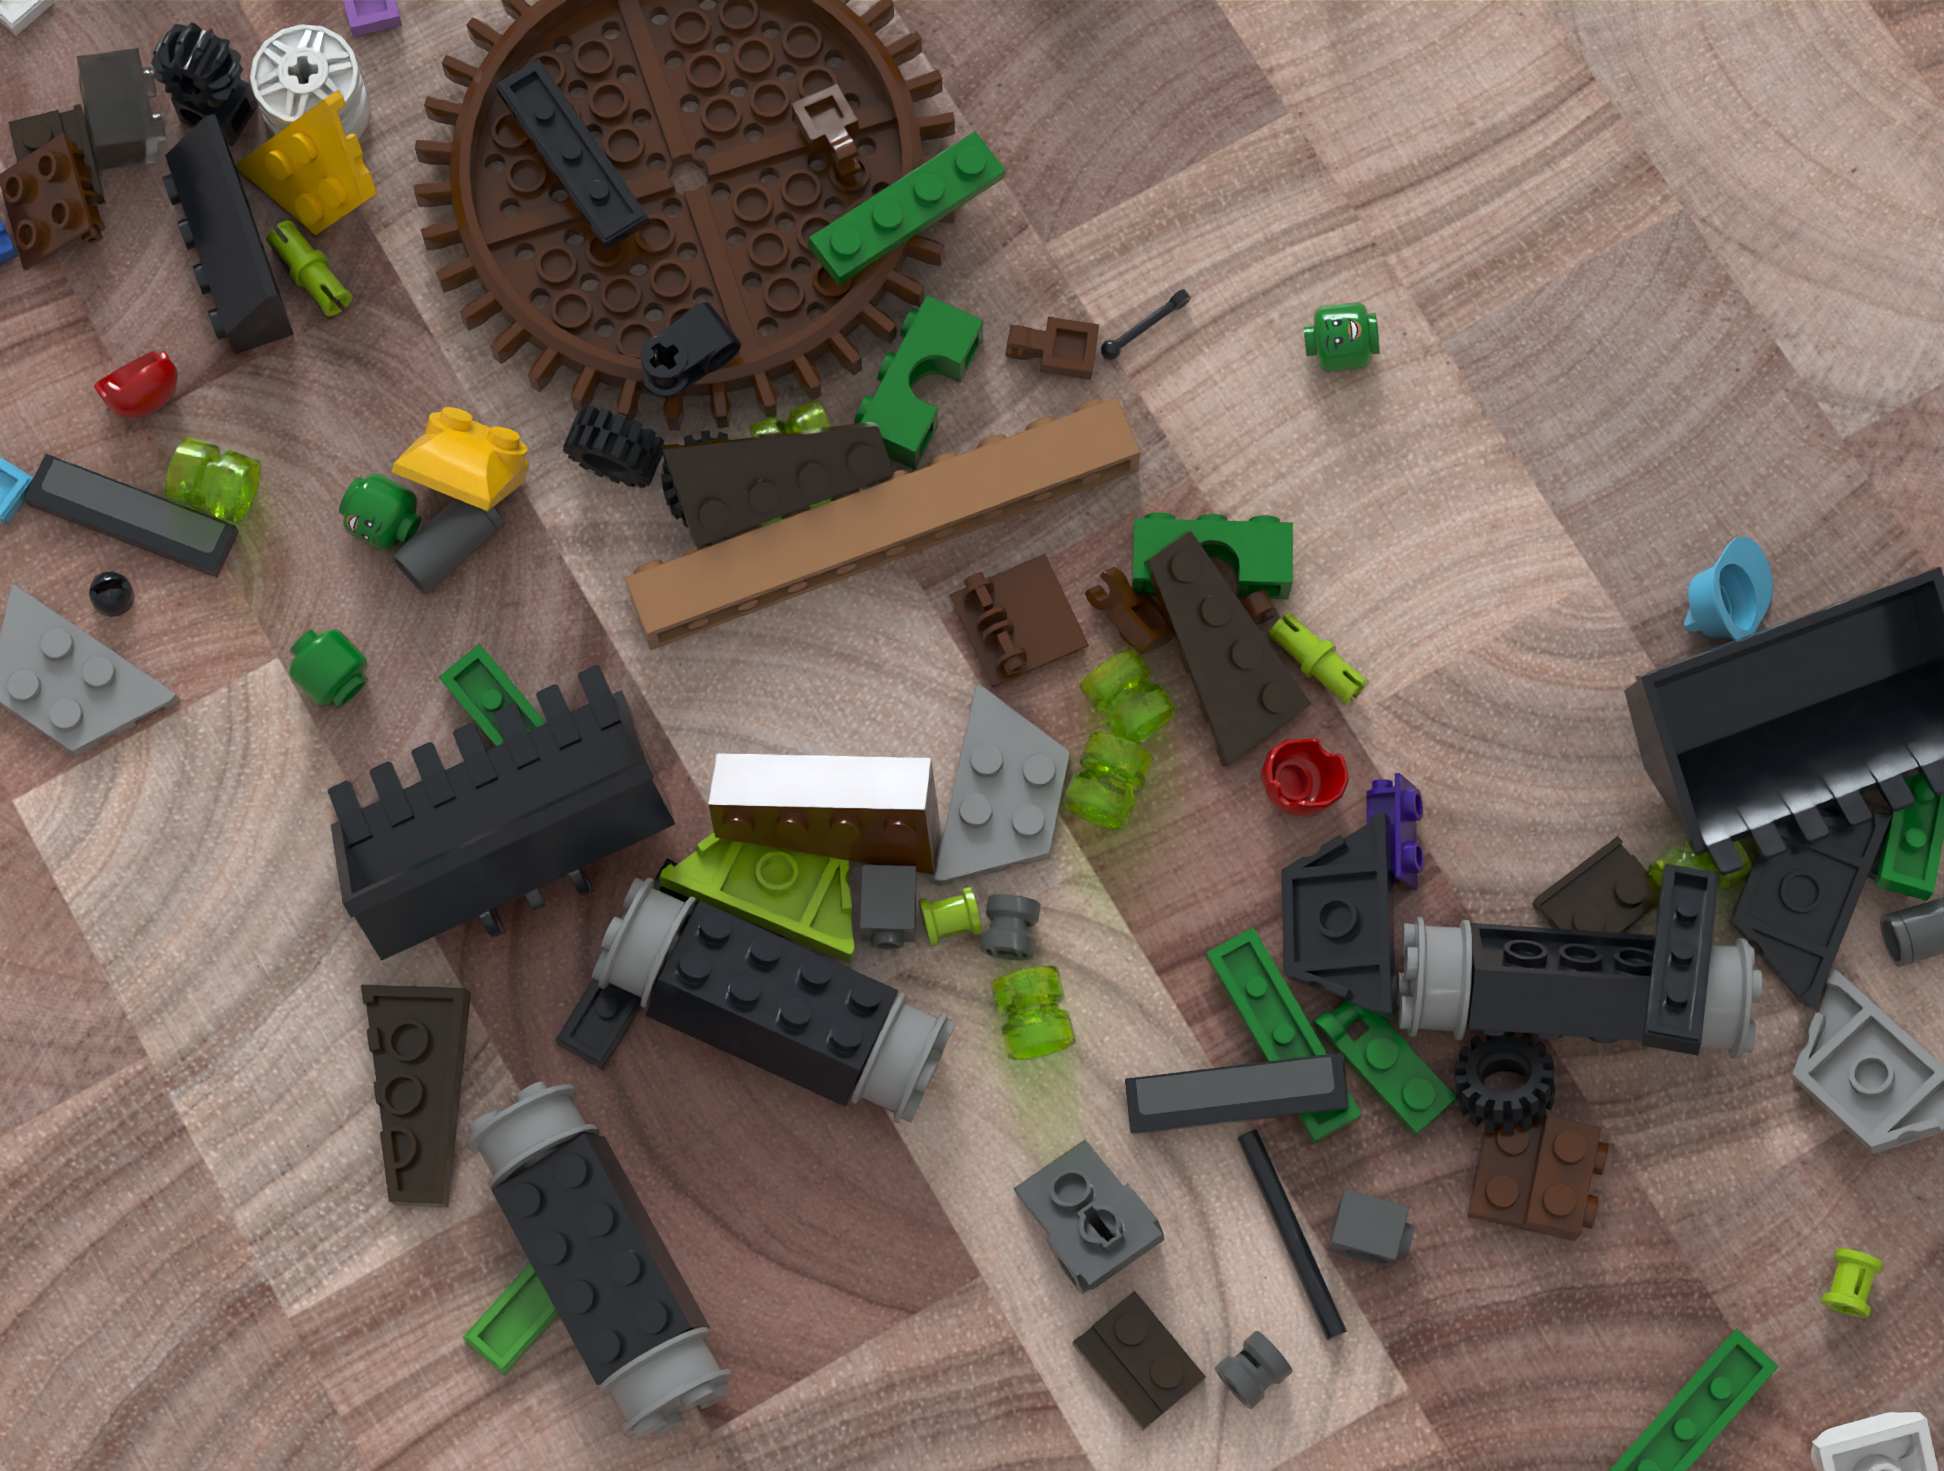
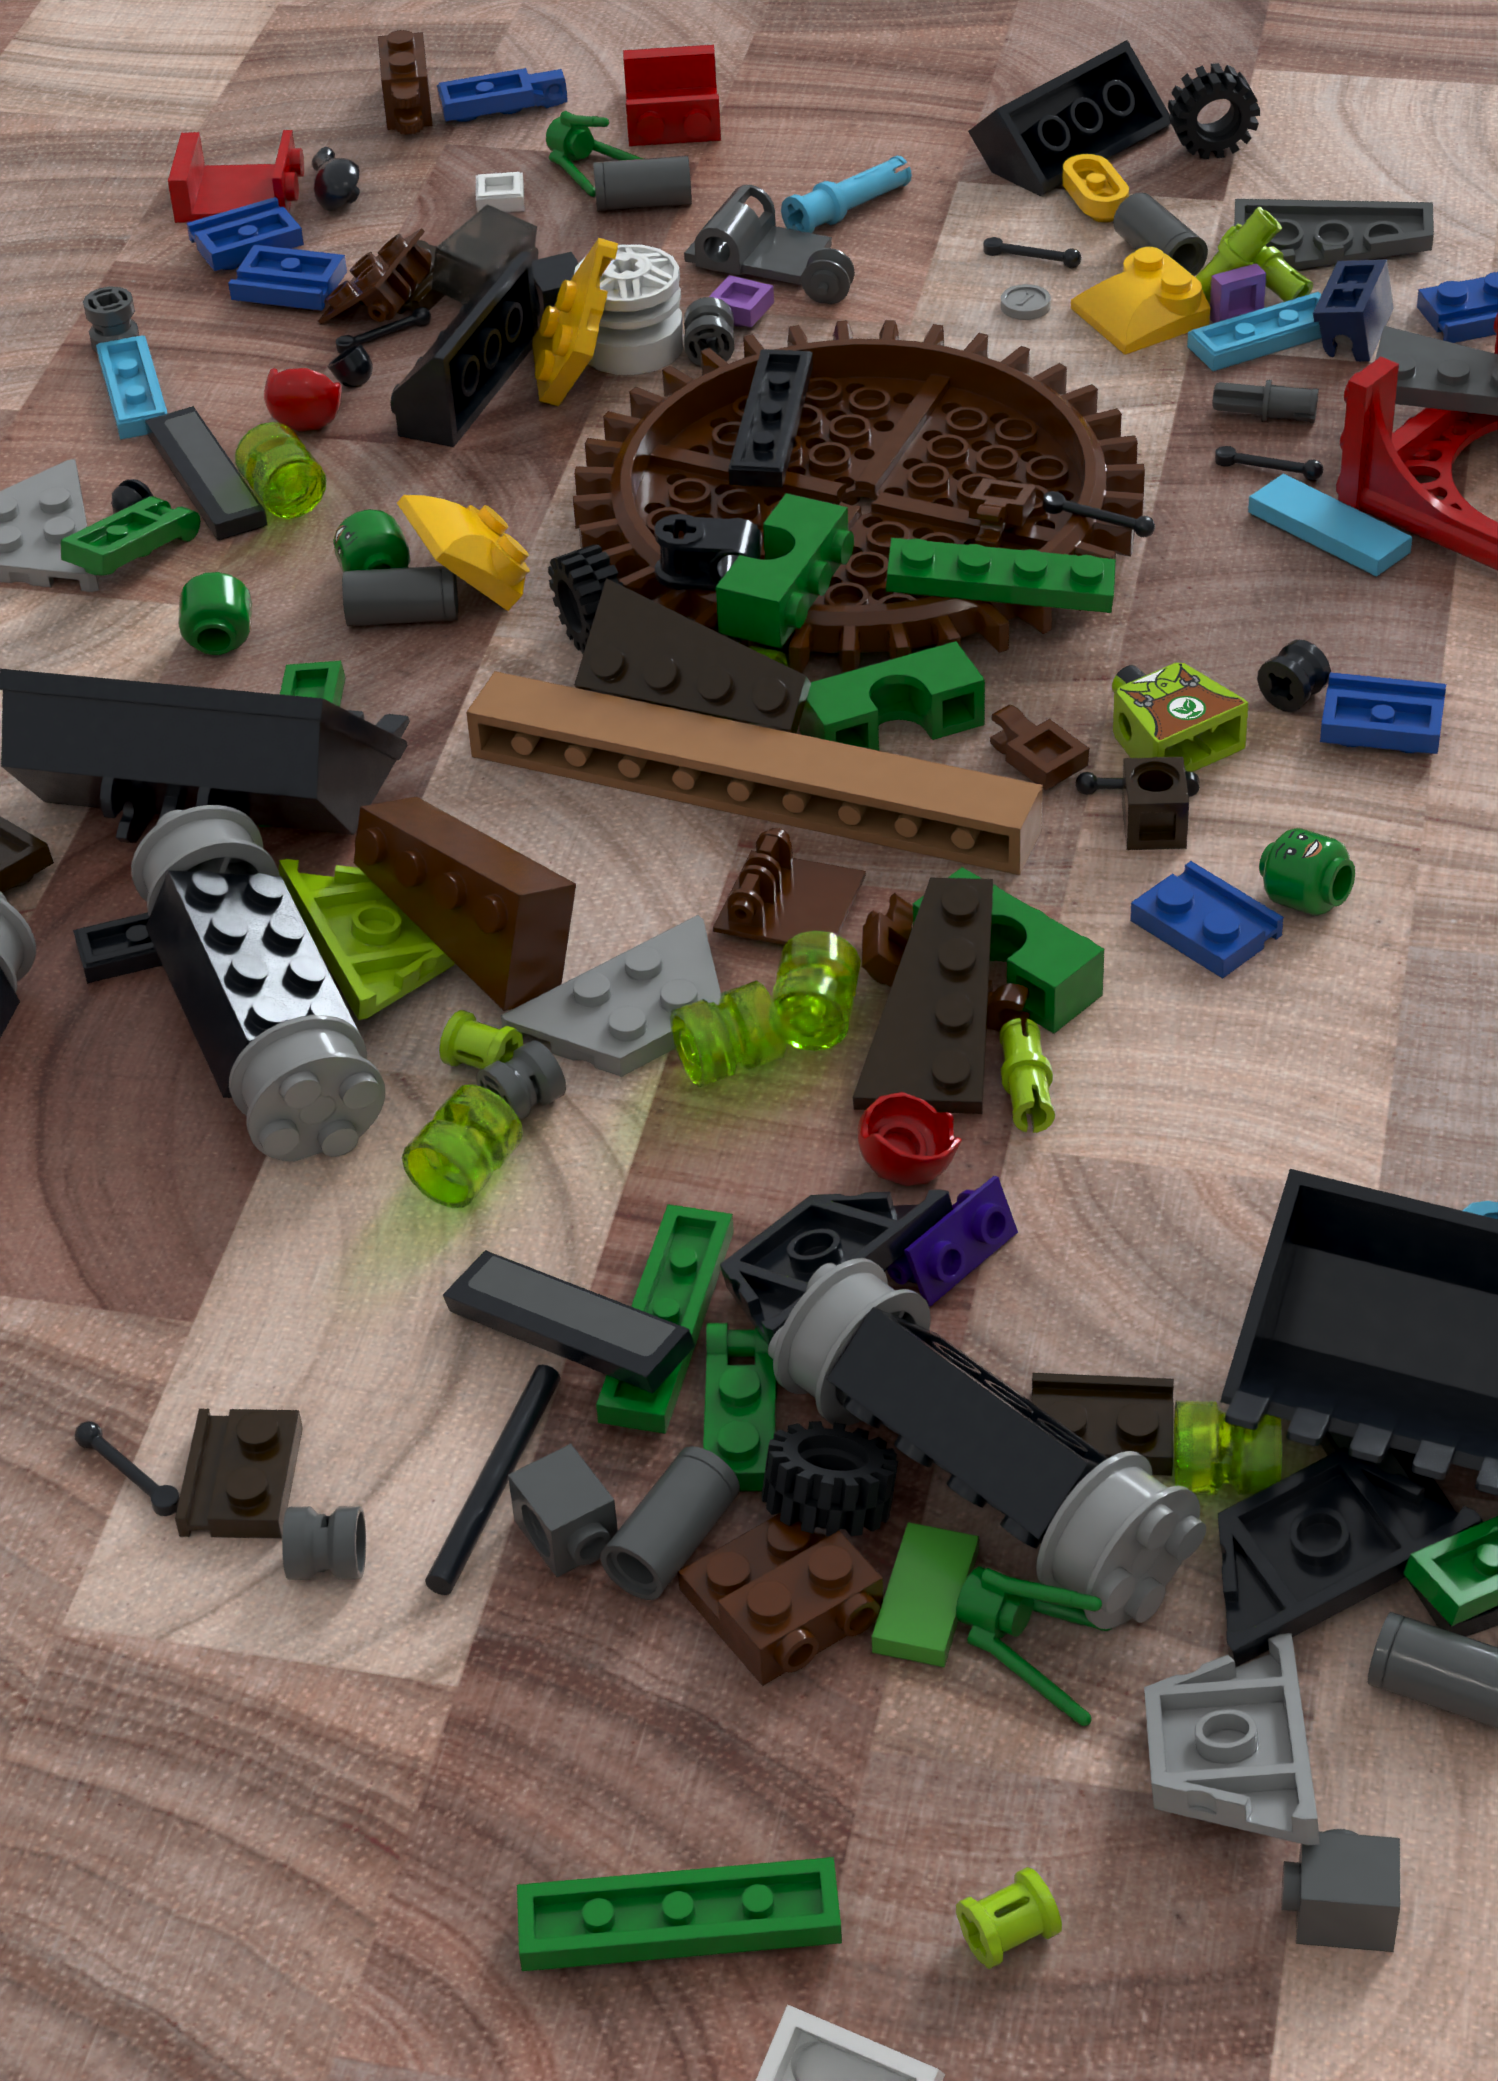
camera: 45 degrees right, 30 degrees down
black gear [151,22,243,109] -> none
lime pin [266,220,353,316] -> none
dark grey brick [860,865,917,949] -> none
dark grey piece [1013,1140,1165,1294] -> none
black tile [1642,863,1719,1056] -> none
none -> green plate [61,496,201,576]
none -> black hinge [75,1421,180,1516]
none -> black hinge [327,343,373,387]
none -> black hinge [336,307,431,354]
none -> dark grey pin [600,1446,740,1600]
none -> dark grey wheel [684,297,734,366]
none -> green arch [716,493,854,648]
none -> bright green tile [872,1522,979,1667]
none -> green plant [956,1566,1112,1726]
none -> black hinge [1042,491,1155,537]
none -> lime torso [1112,663,1249,772]
none -> dark brown brick [1122,757,1189,850]
none -> blue plate [1130,861,1284,979]
none -> black wheel [1257,639,1331,712]
none -> blue plate [1320,672,1446,754]

